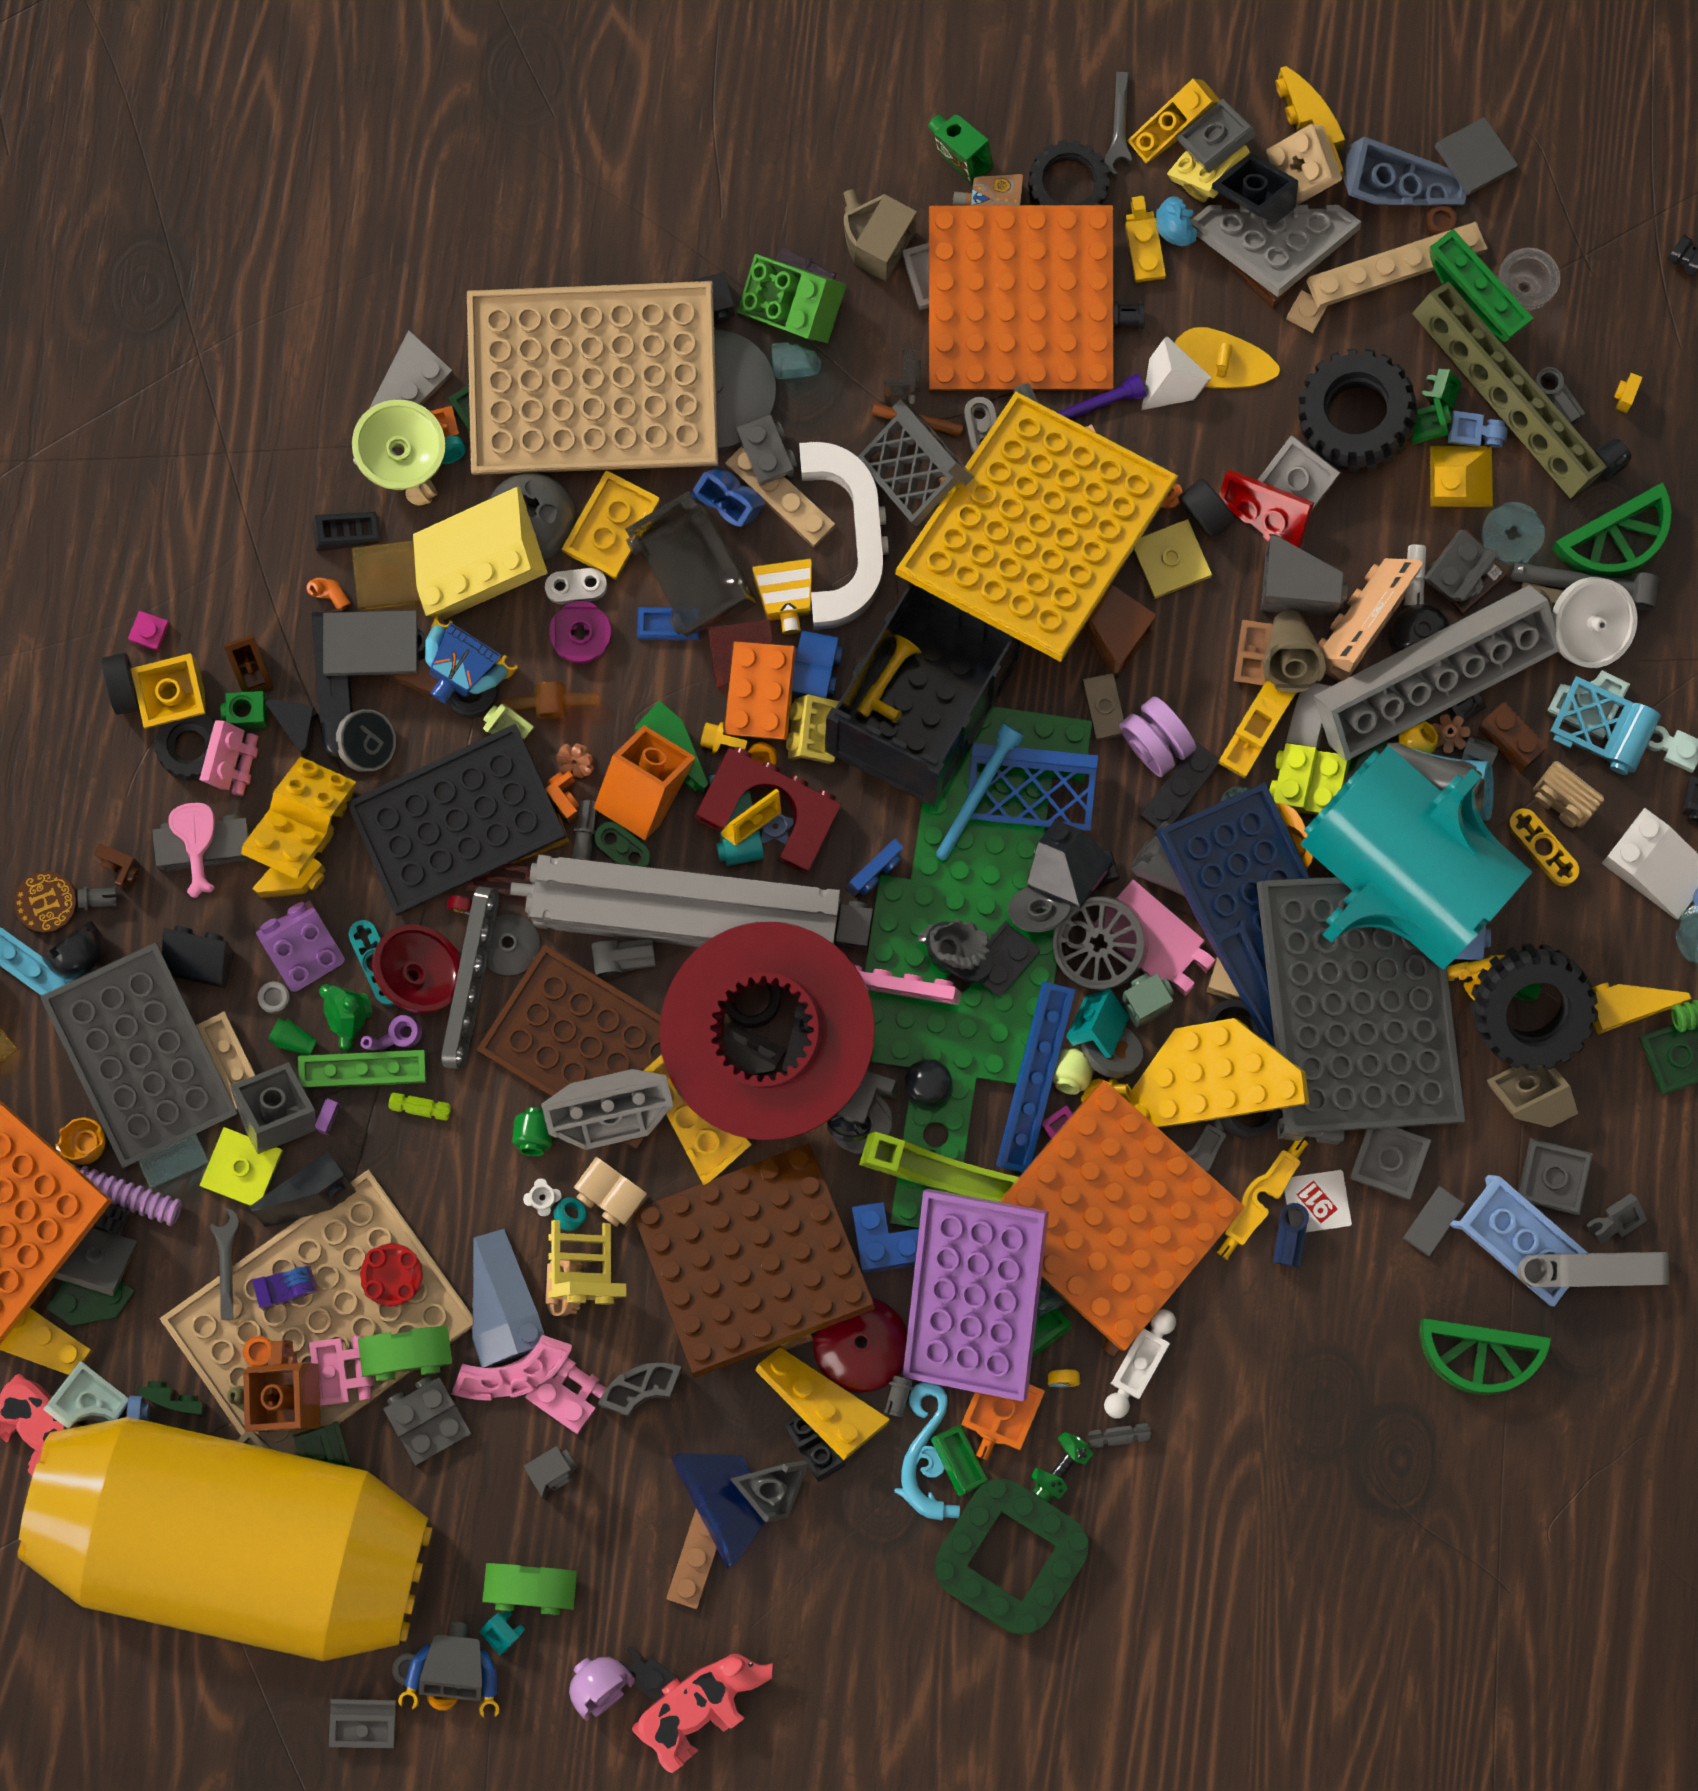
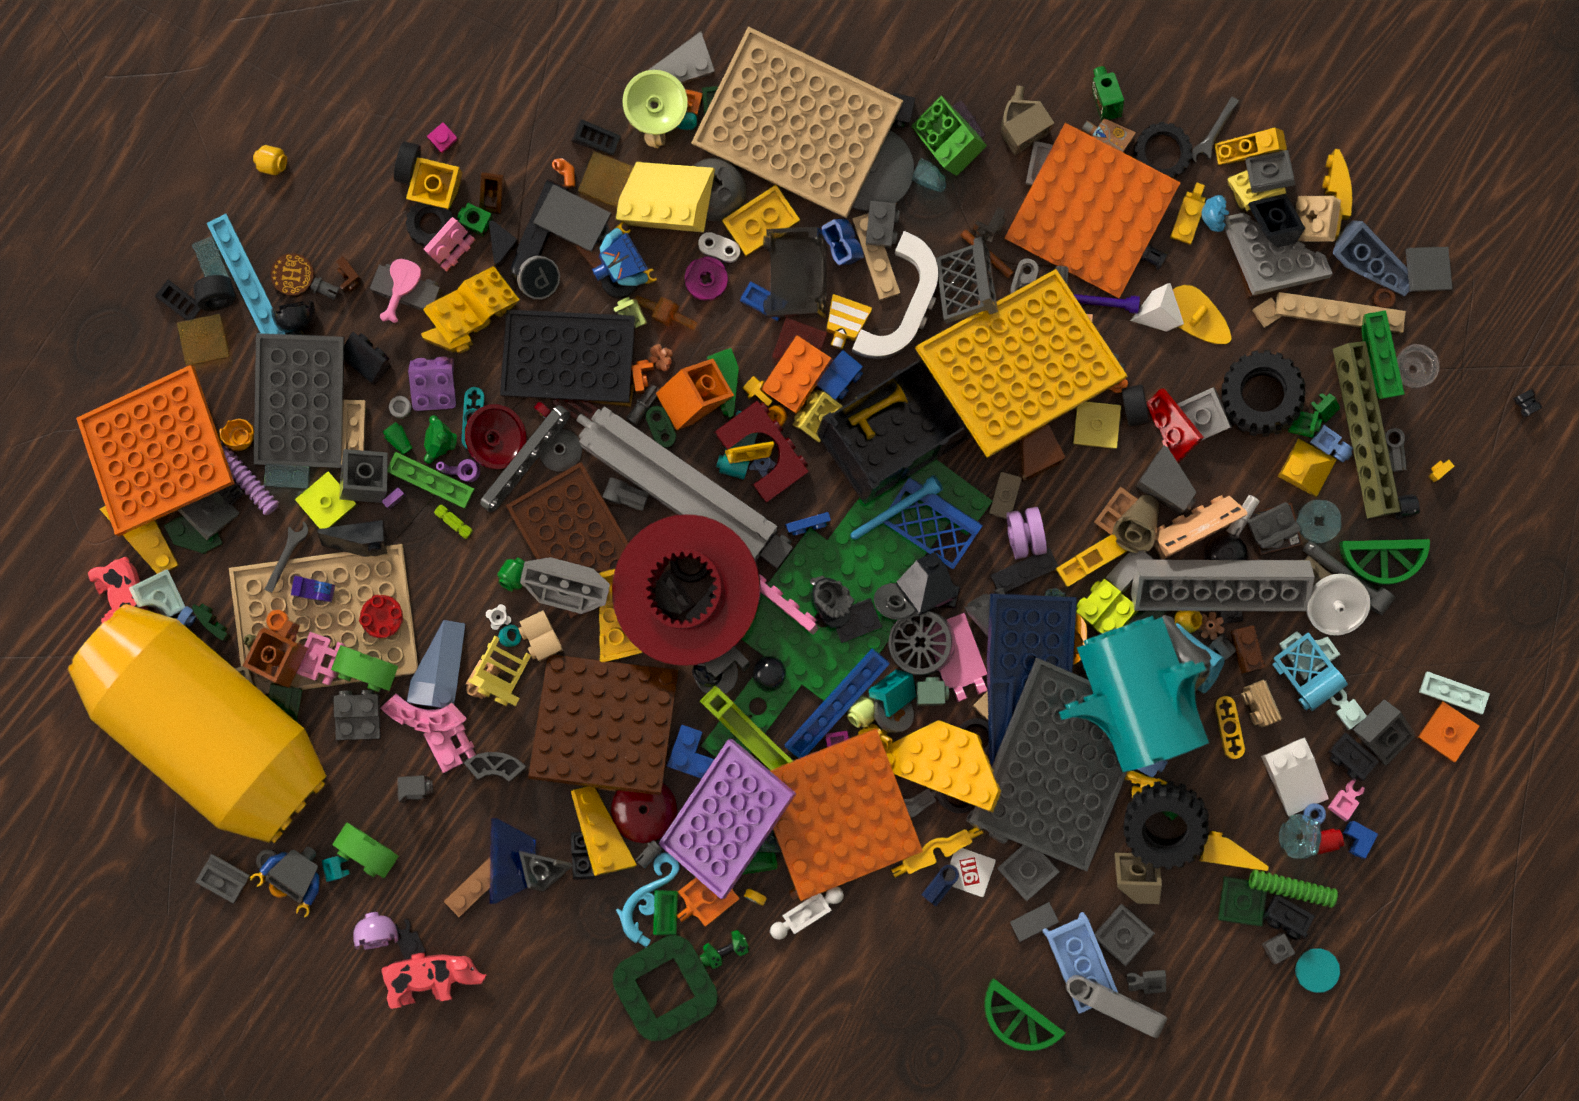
camera: 25 degrees right, 5 degrees up
dark grey axle [1088,1423,1151,1448] -> none

